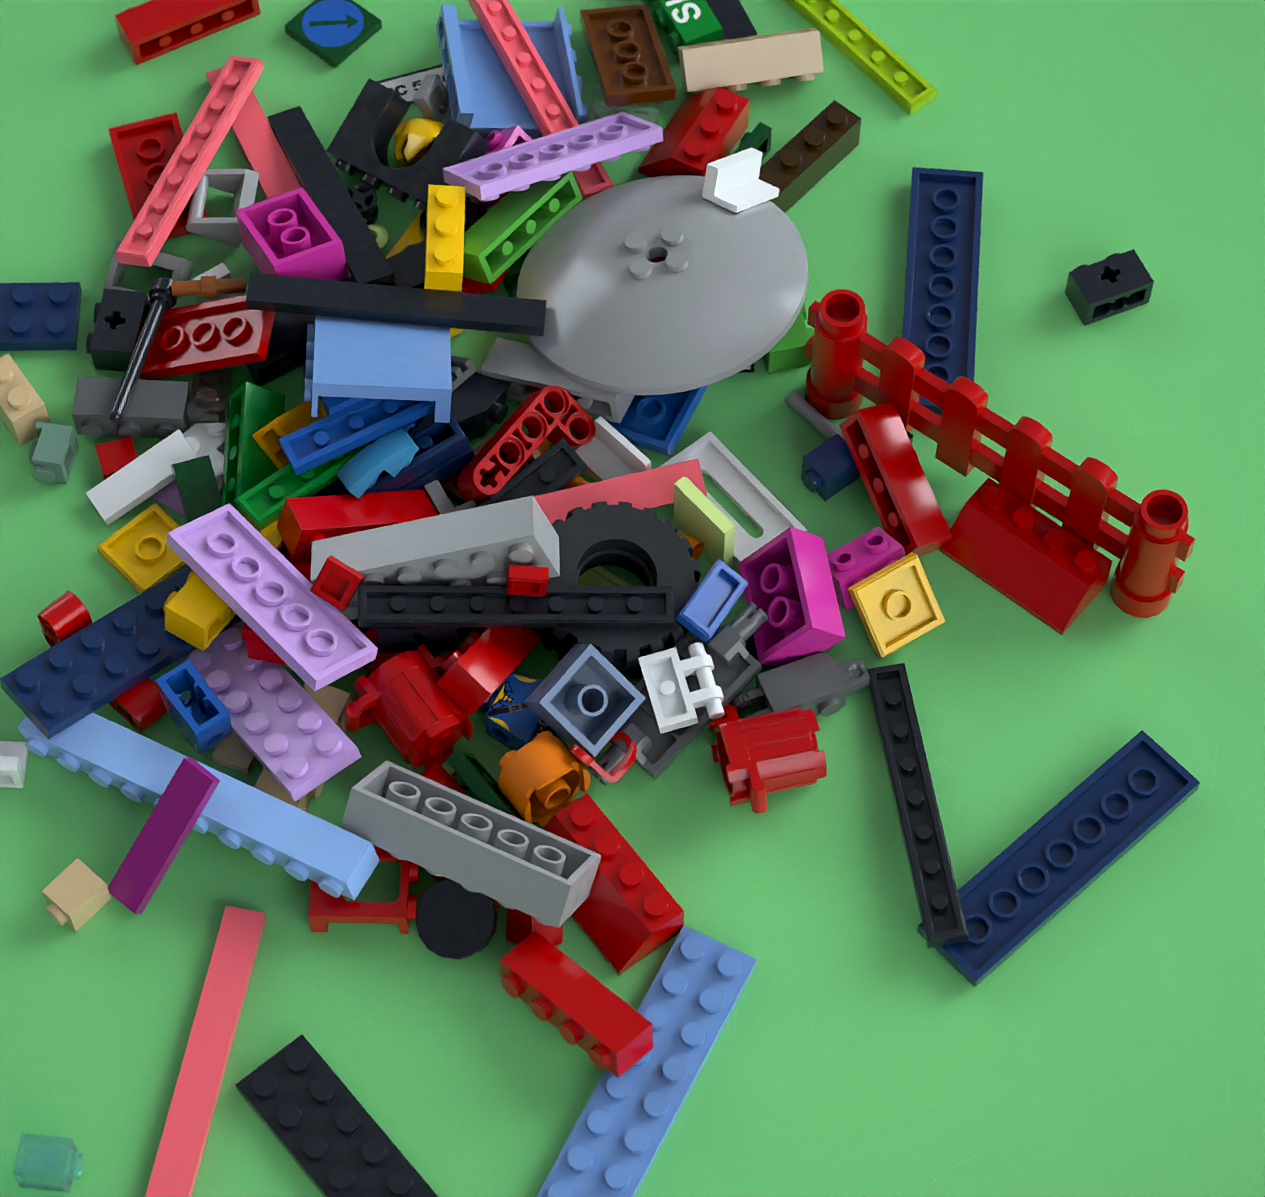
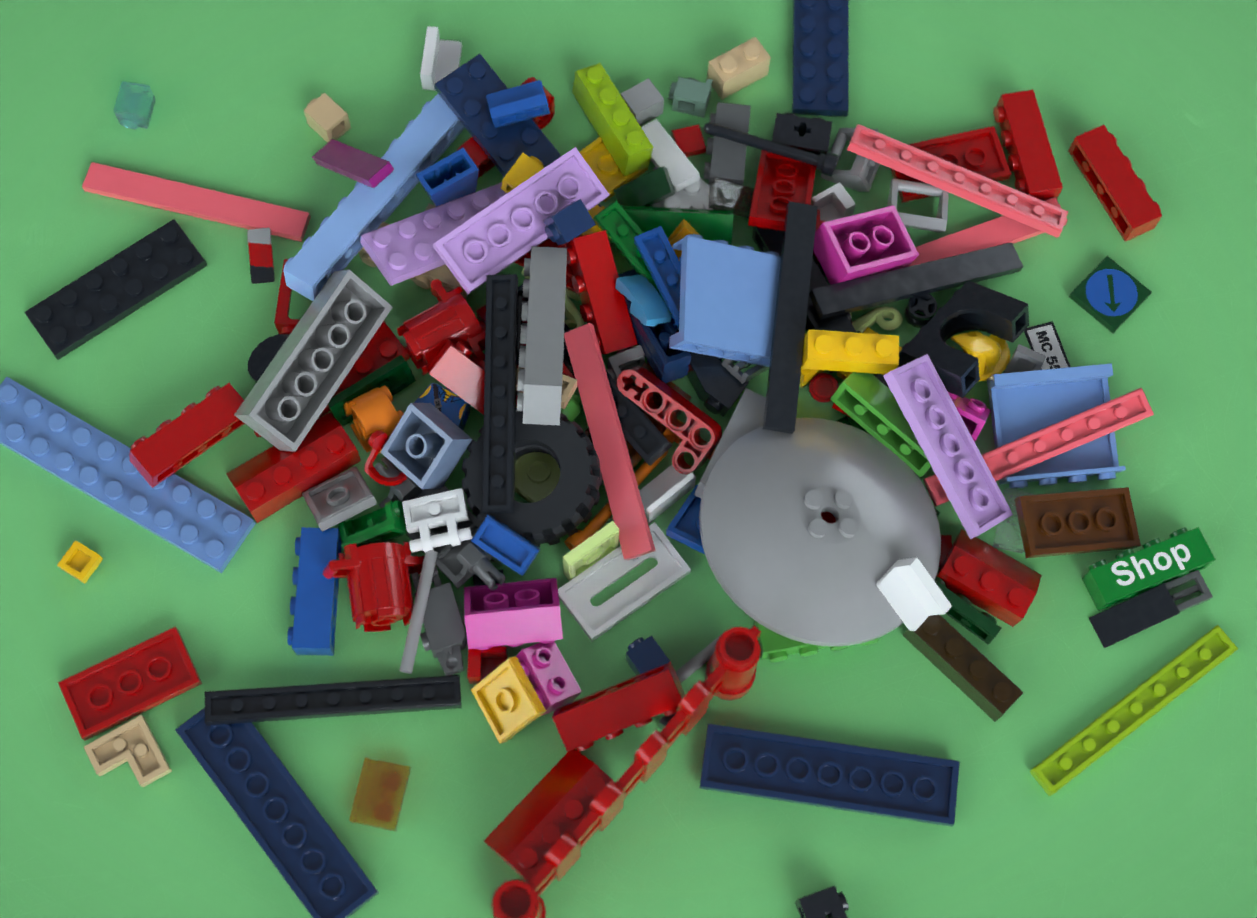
camera: 90 degrees right, 10 degrees up
dark orange bar [171,276,246,298] -> none
red tile [310,555,365,611] -> none
red tile [506,565,549,597] -> none
tan brick [678,27,824,95] -> none
none -> yellow plate [57,540,103,584]
none -> red plate [58,627,202,740]
none -> tan plate [83,715,172,787]
none -> sticker [247,228,275,284]
none -> blue brick [287,527,342,656]
none -> light grey tile [302,467,377,532]
none -> green hinge [338,500,408,550]
none -> clear orange plate [349,758,411,832]
none -> light grey bar [399,550,438,674]
none -> red panel [467,646,508,684]
none -> blue panel [486,80,550,128]
none -> dark blue brick [543,199,596,246]
none -> lime brick [572,63,653,176]
none -> light grey brick [620,78,664,126]
none -> red brick [994,89,1063,201]

